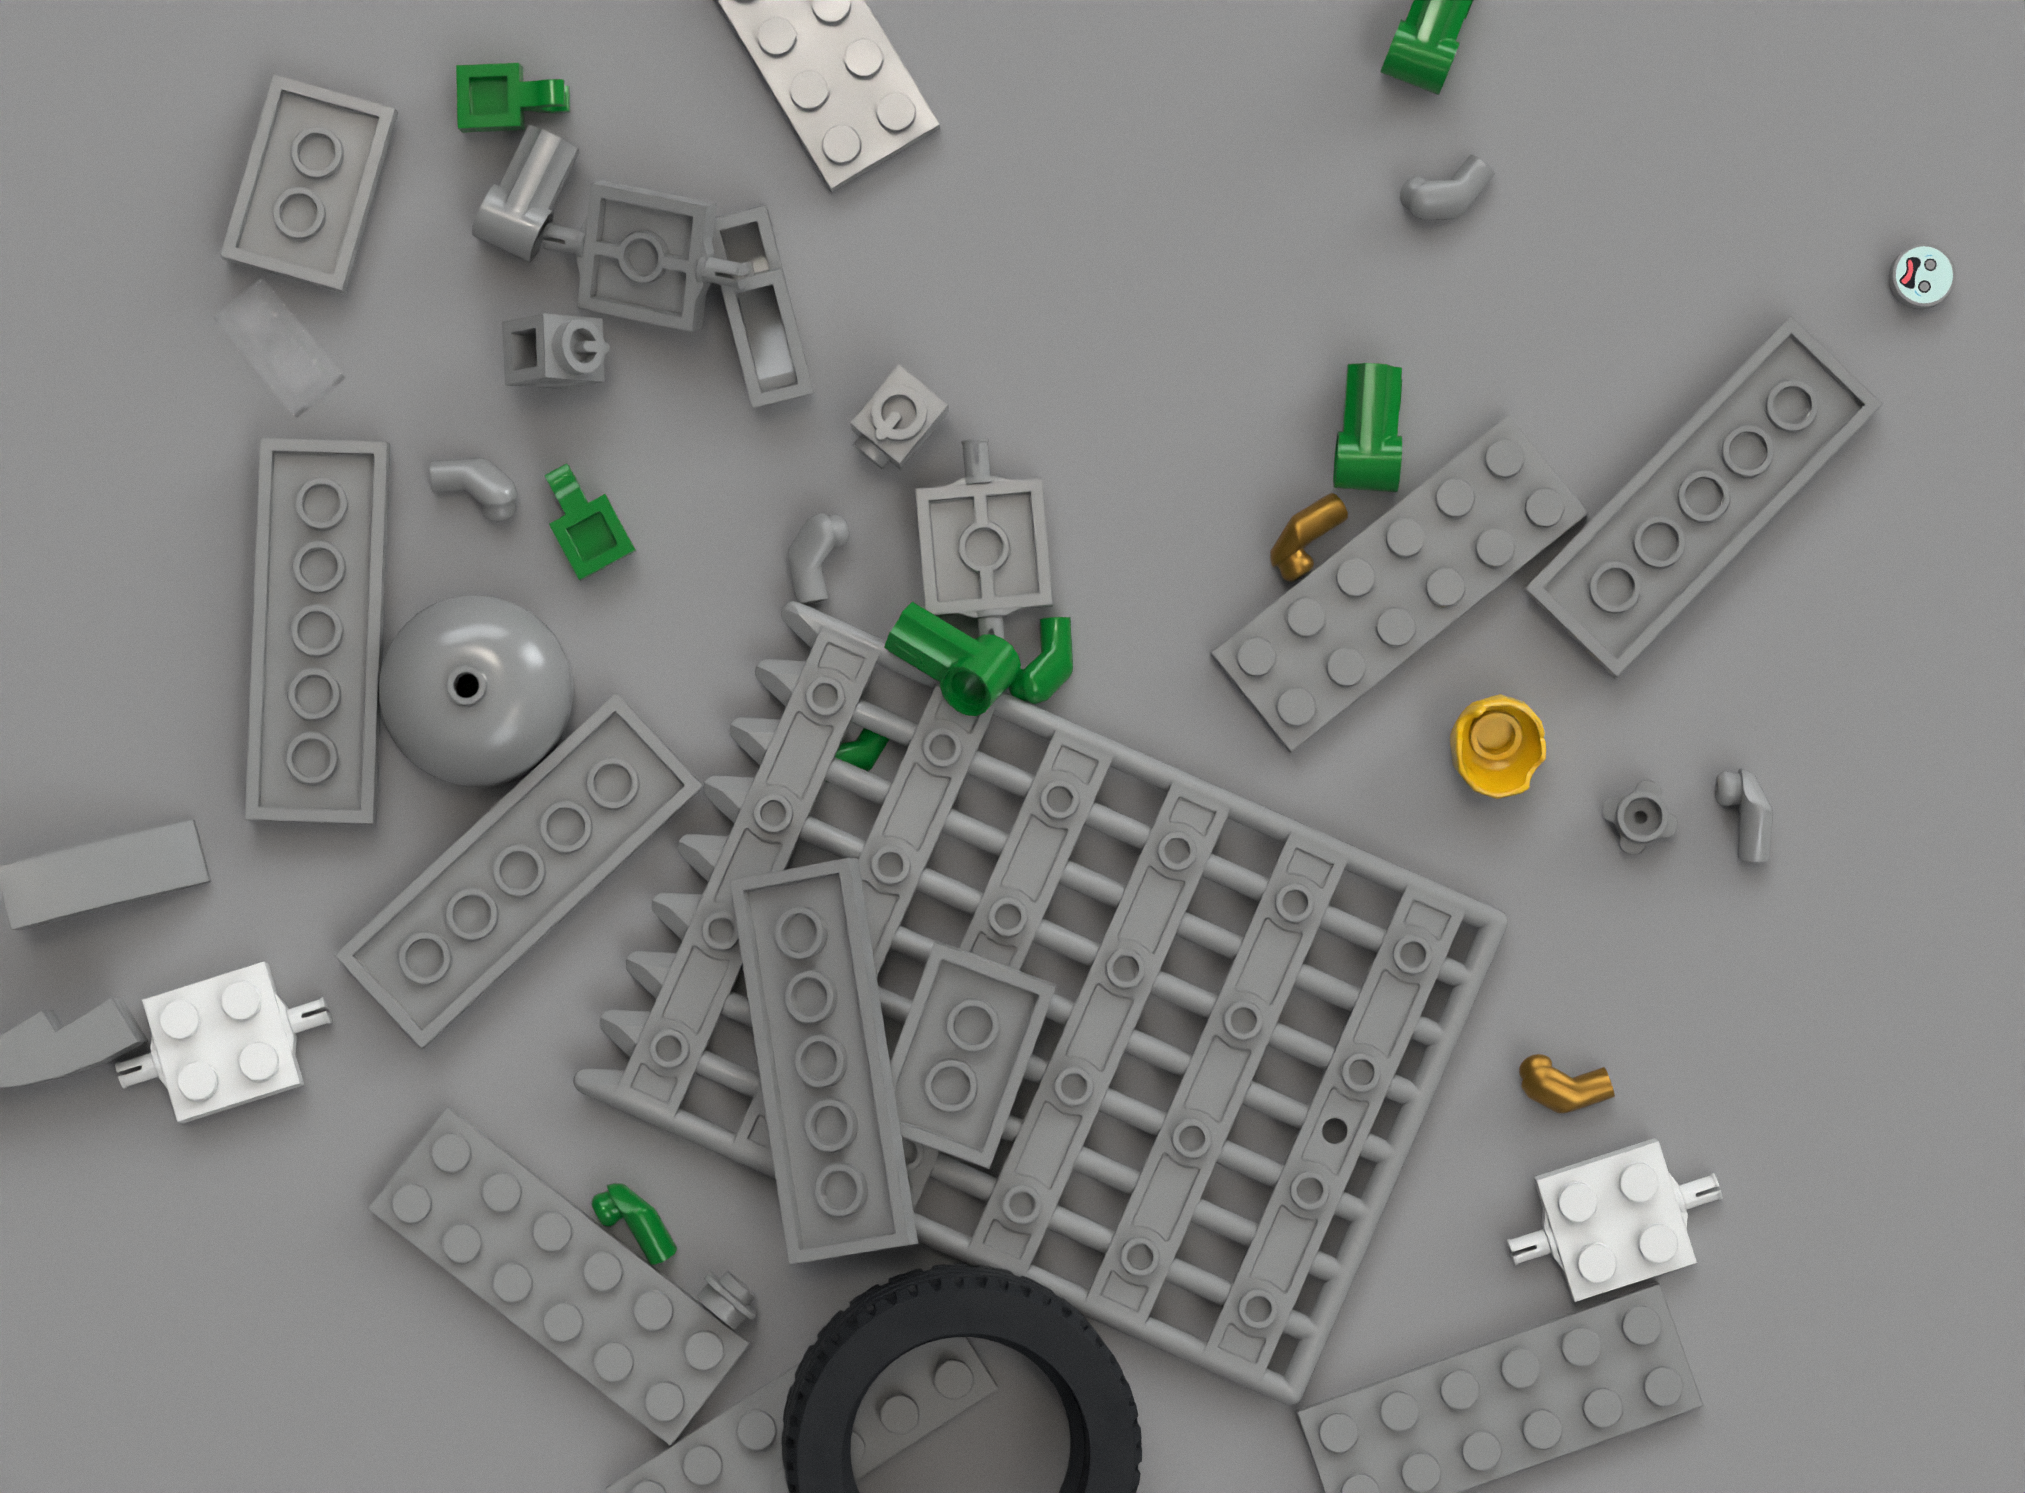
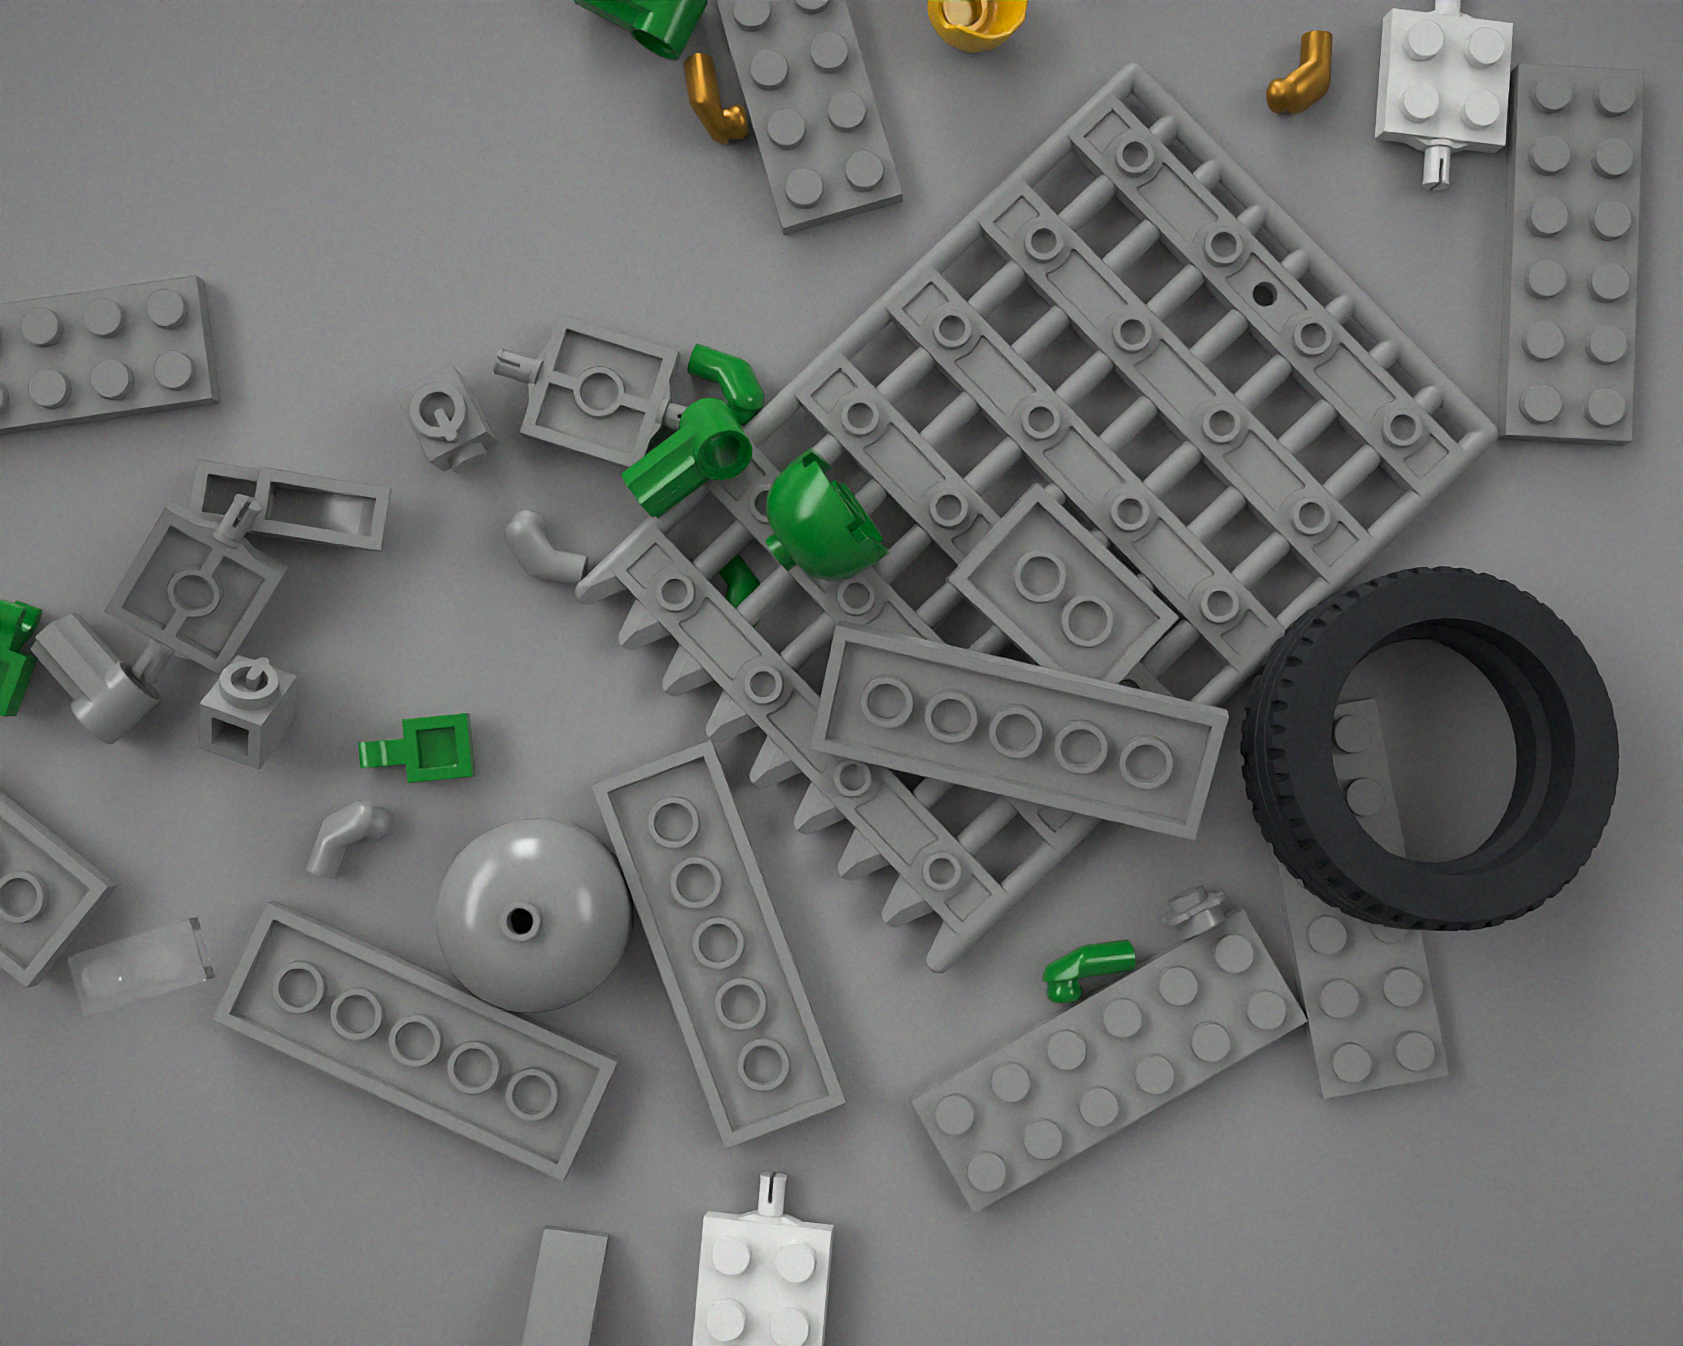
camera: 65 degrees left, 0 degrees up
none -> green cylinder [765,448,890,581]

